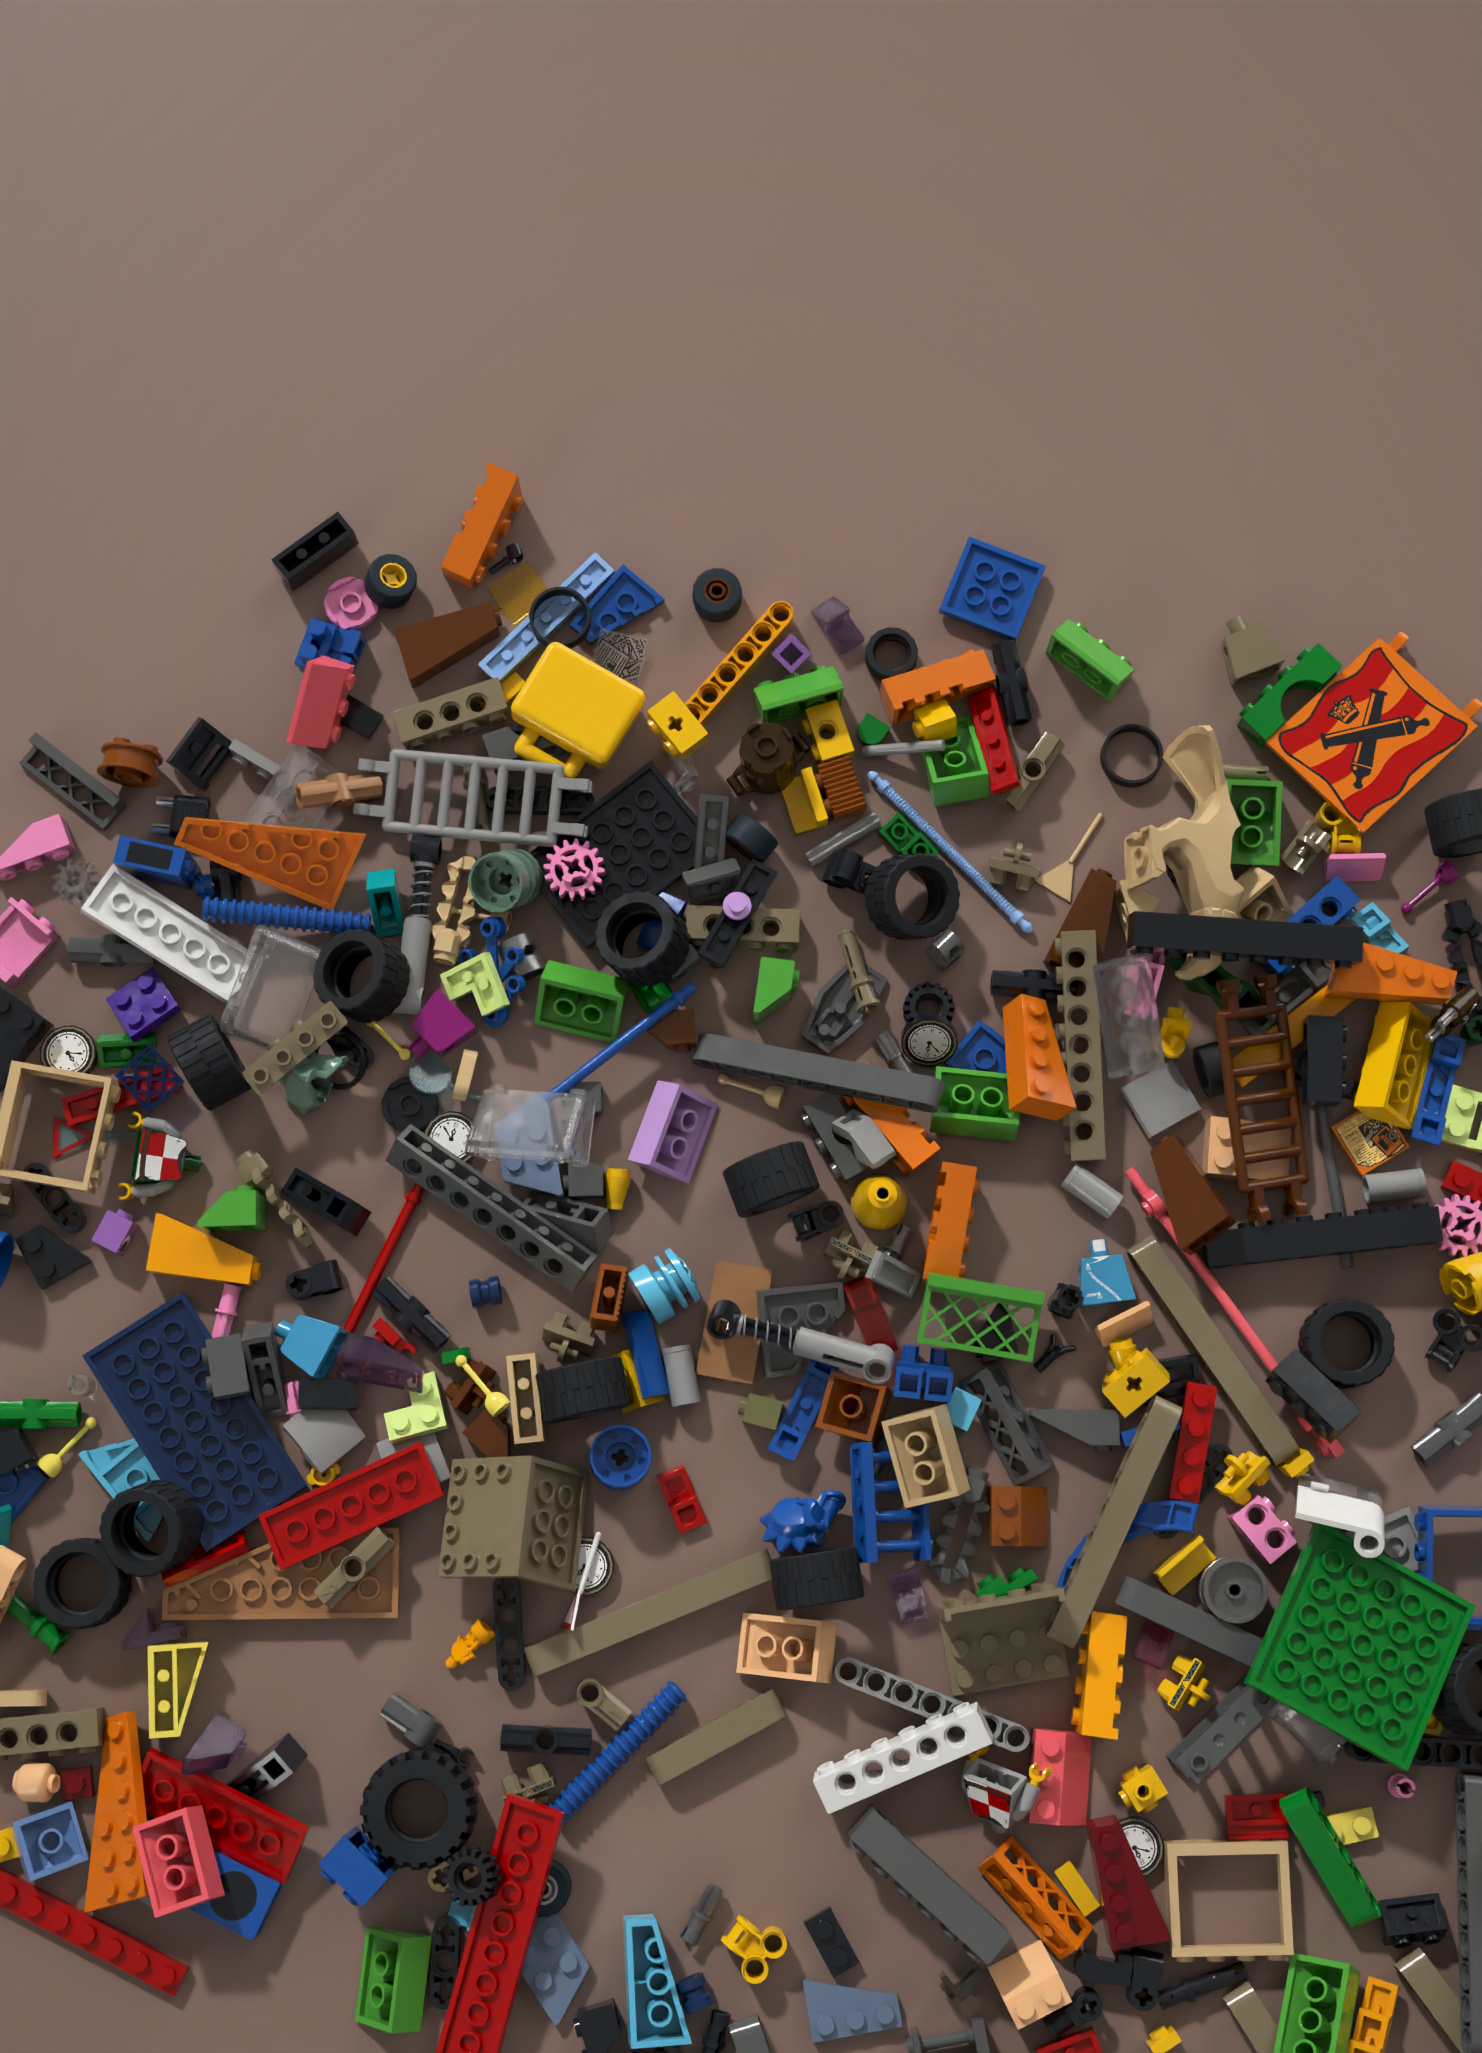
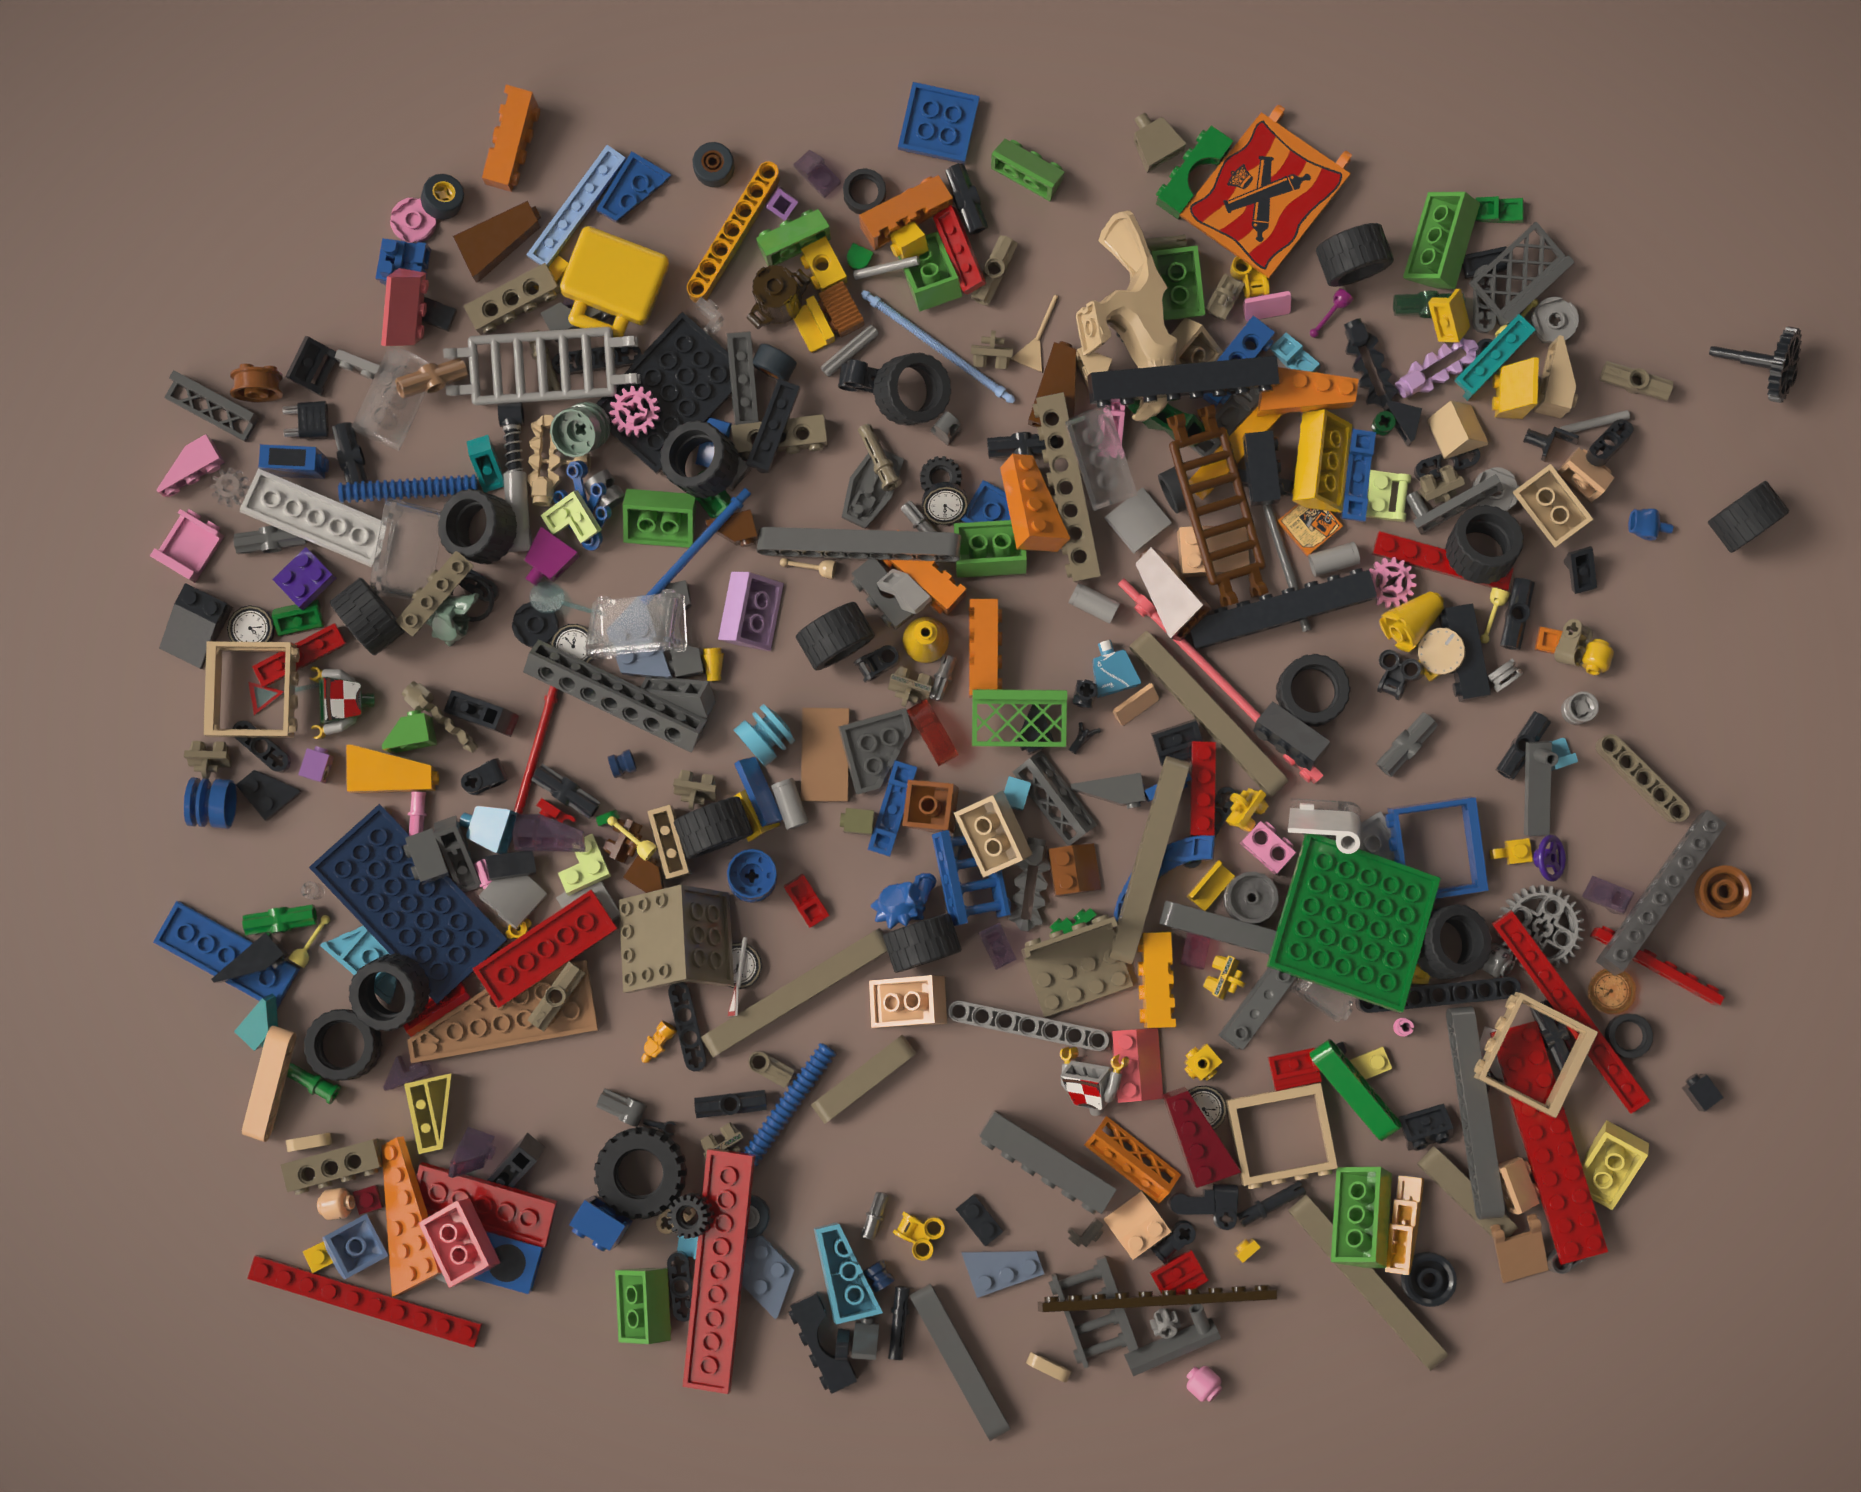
camera: 10 degrees left, 5 degrees up
clear blue window [115,1044,185,1113] -> none
orange wing [174,817,366,911] -> none
blue plate [194,873,214,900] -> none
black brick [271,511,359,591] -> none
light yellow hinge [365,1021,411,1061] -> none
tan beam [452,1049,478,1102] -> none
clear yellow piece [488,562,547,624] -> none
black hand [489,543,523,575] -> none
black tyre [529,587,591,649] -> none
dark orange brick [589,1263,628,1333] -> none
clear piece [593,629,648,685] -> none
yellow brick [647,691,709,761] -> none
dark grey slope [682,858,742,905] -> none
piece [707,1300,895,1384] -> none
lavender plate [723,892,751,920] -> none
bright green slope [753,956,800,1024] -> none
white brick [813,1702,993,1814] -> none
light grey tile [865,1250,922,1300] -> none
green slope [877,812,939,856] -> none
blue hips [893,1344,954,1403] -> none
yellow piece [1053,1860,1101,1917] -> none
black tyre [1100,724,1163,788] -> none
yellow brick [1102,1348,1170,1418] -> none
yellow cone [1108,1338,1138,1381] -> none
yellow hips [1154,1007,1192,1058] -> none
yellow plate [1277,1448,1315,1478] -> none
dark brown piece [1425,987,1480,1042] -> none

